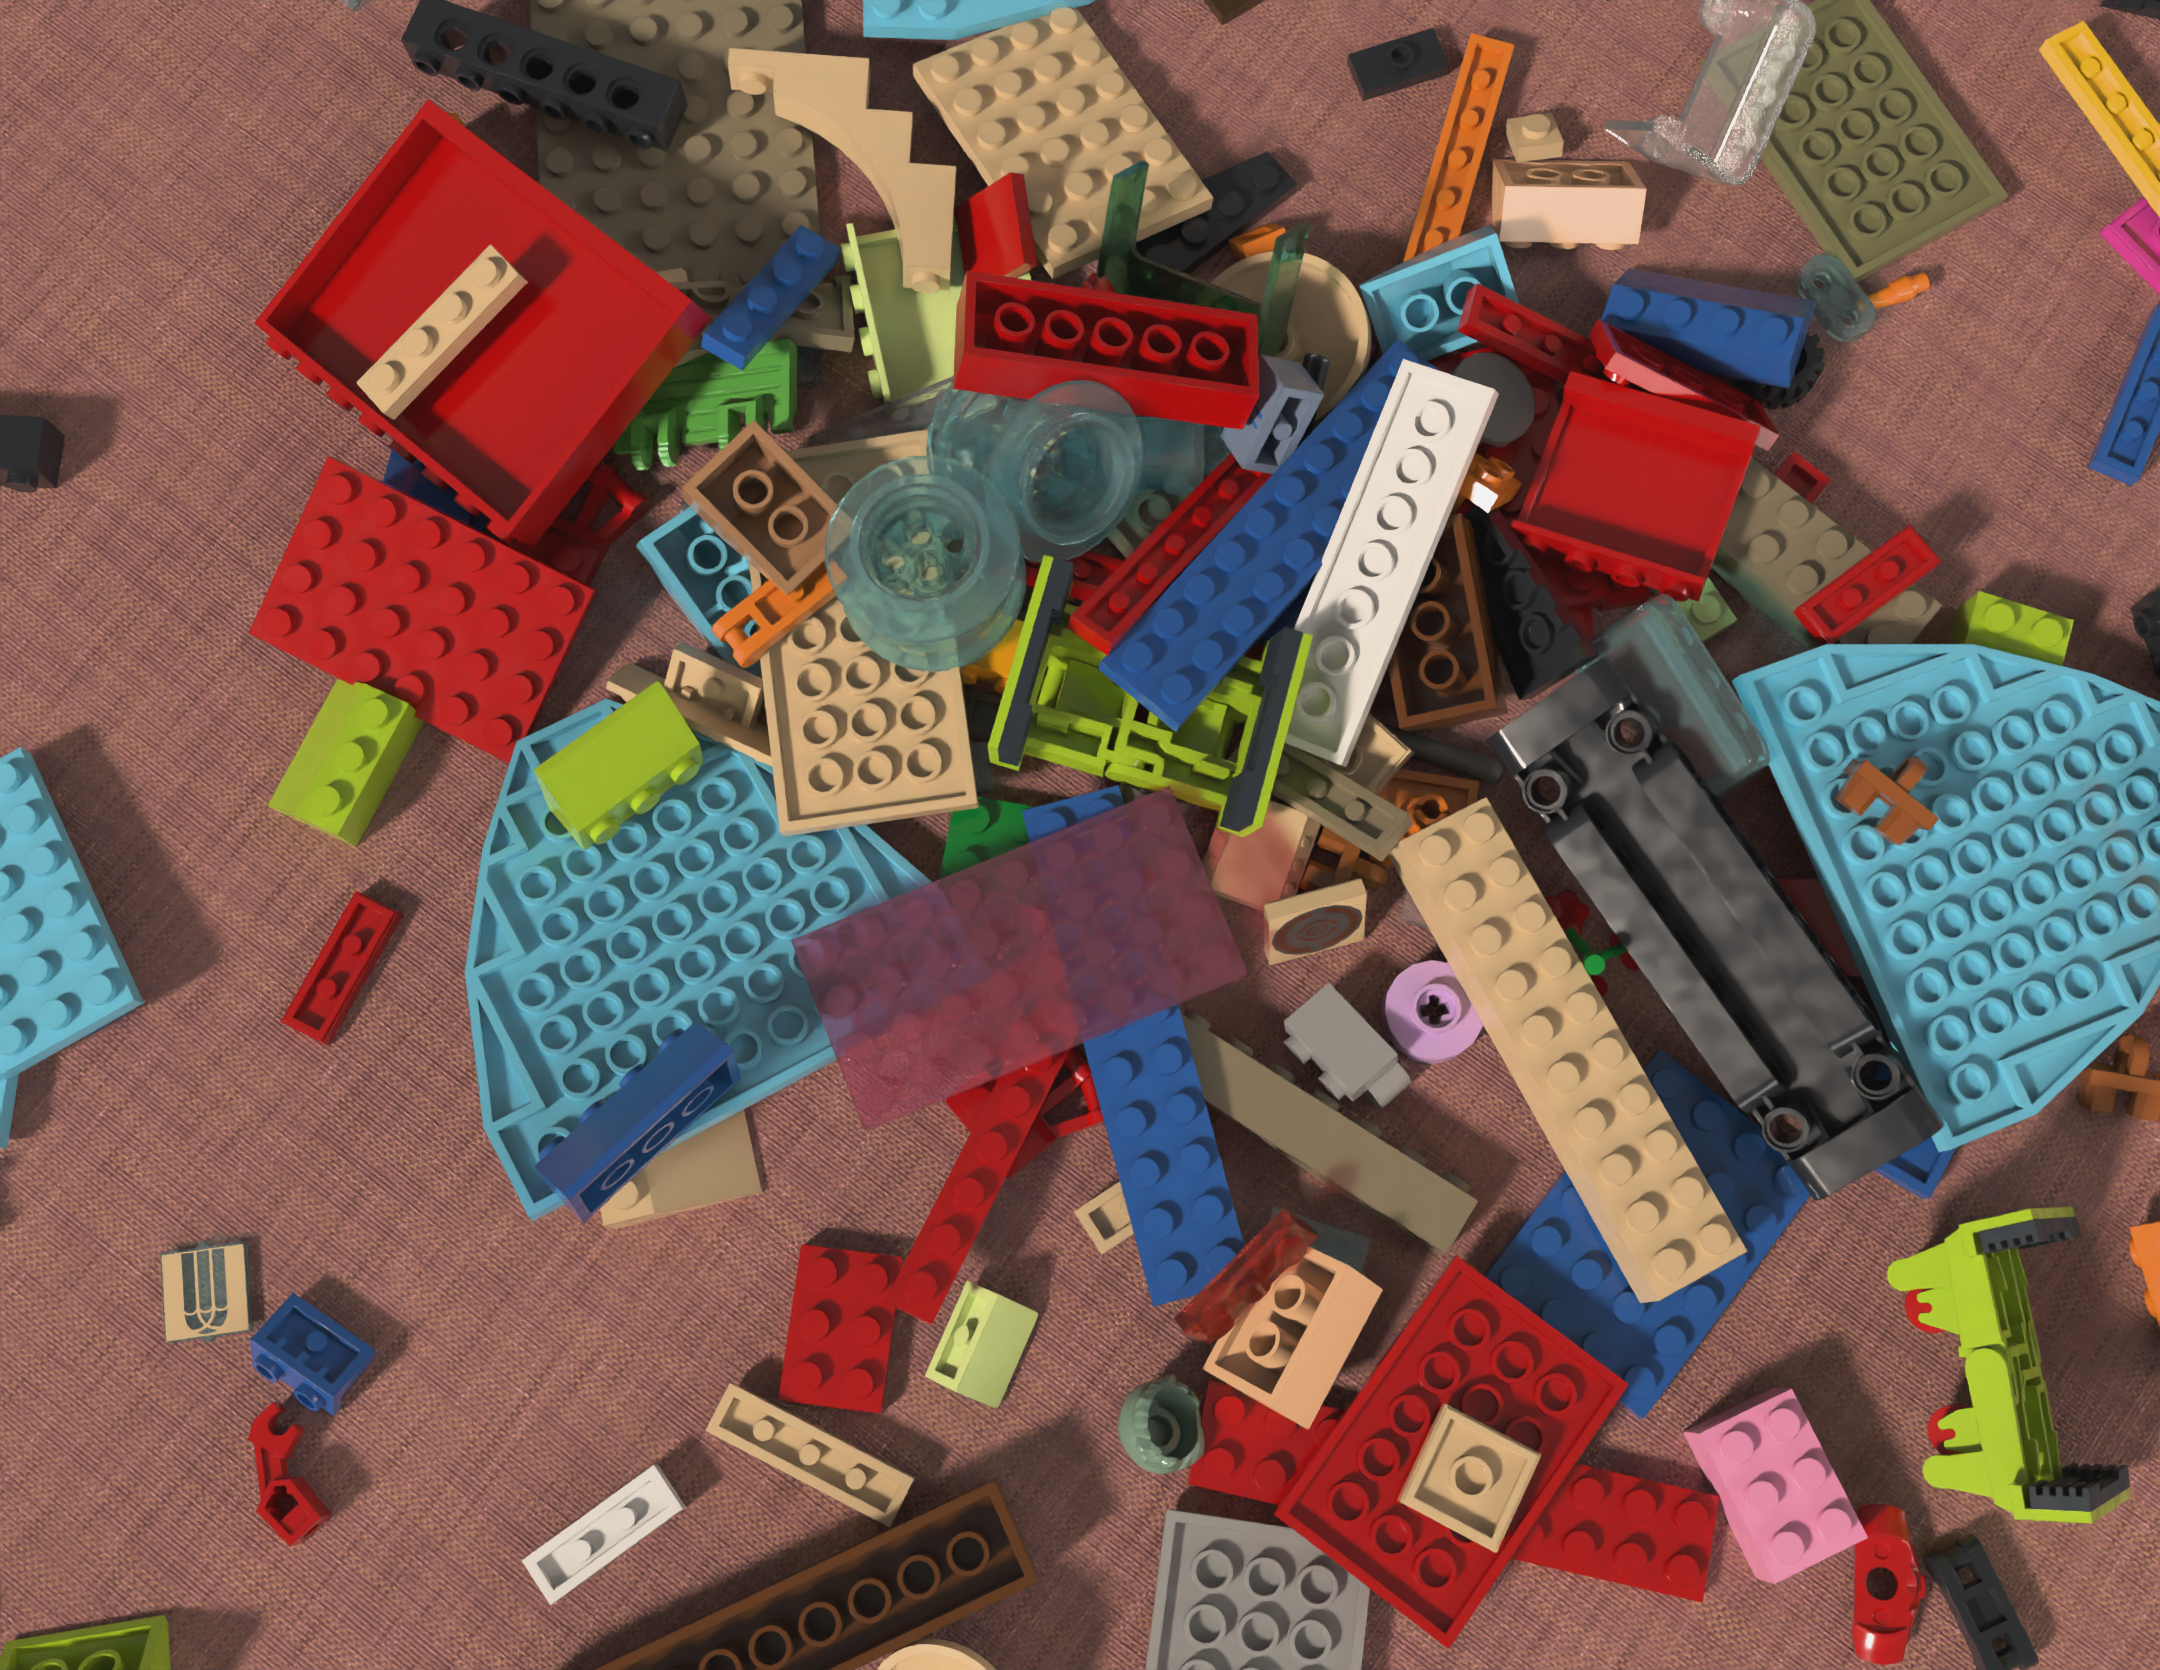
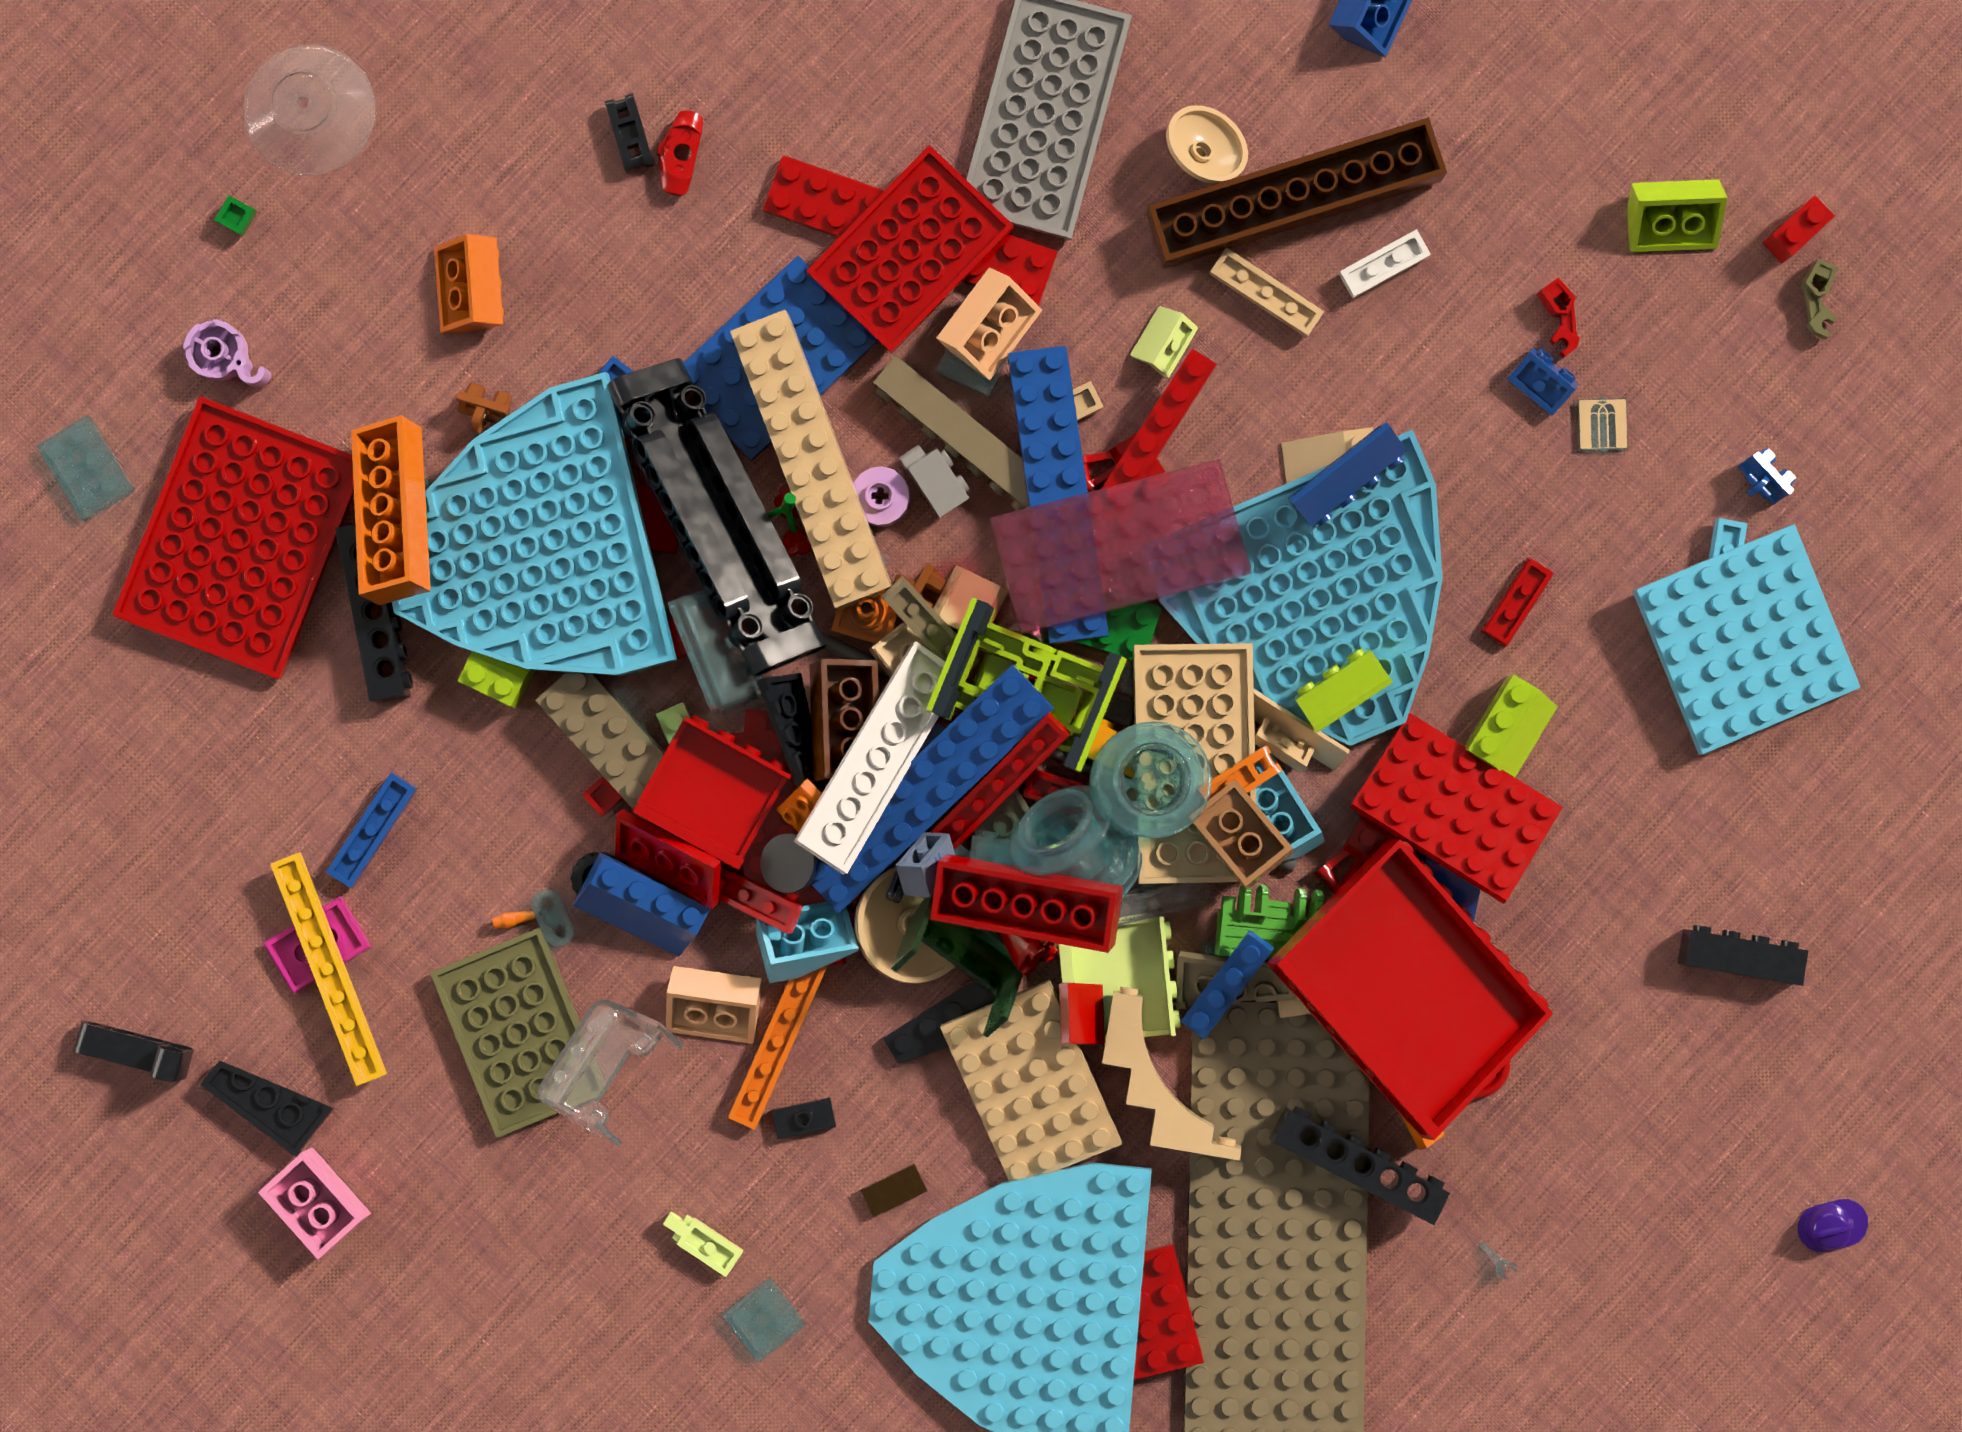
camera: 175 degrees left, 10 degrees up
tan plate [356,244,528,420] -> none
red plate [778,1244,904,1414] -> none
sand green hair [1117,1374,1205,1474] -> none
clear red plate [1174,1209,1319,1345] -> none
orange plate [1228,223,1290,260] -> none
tile [1264,879,1367,966] -> none
tan tile [1397,1403,1542,1553] -> none
tan plate [1505,113,1564,163] -> none
bright pink brick [1683,1387,1868,1584] -> none
red tile [1793,524,1942,646] -> none
dark orange hips [1835,756,1939,846] -> none
lime container [1887,1207,2131,1524] -> none

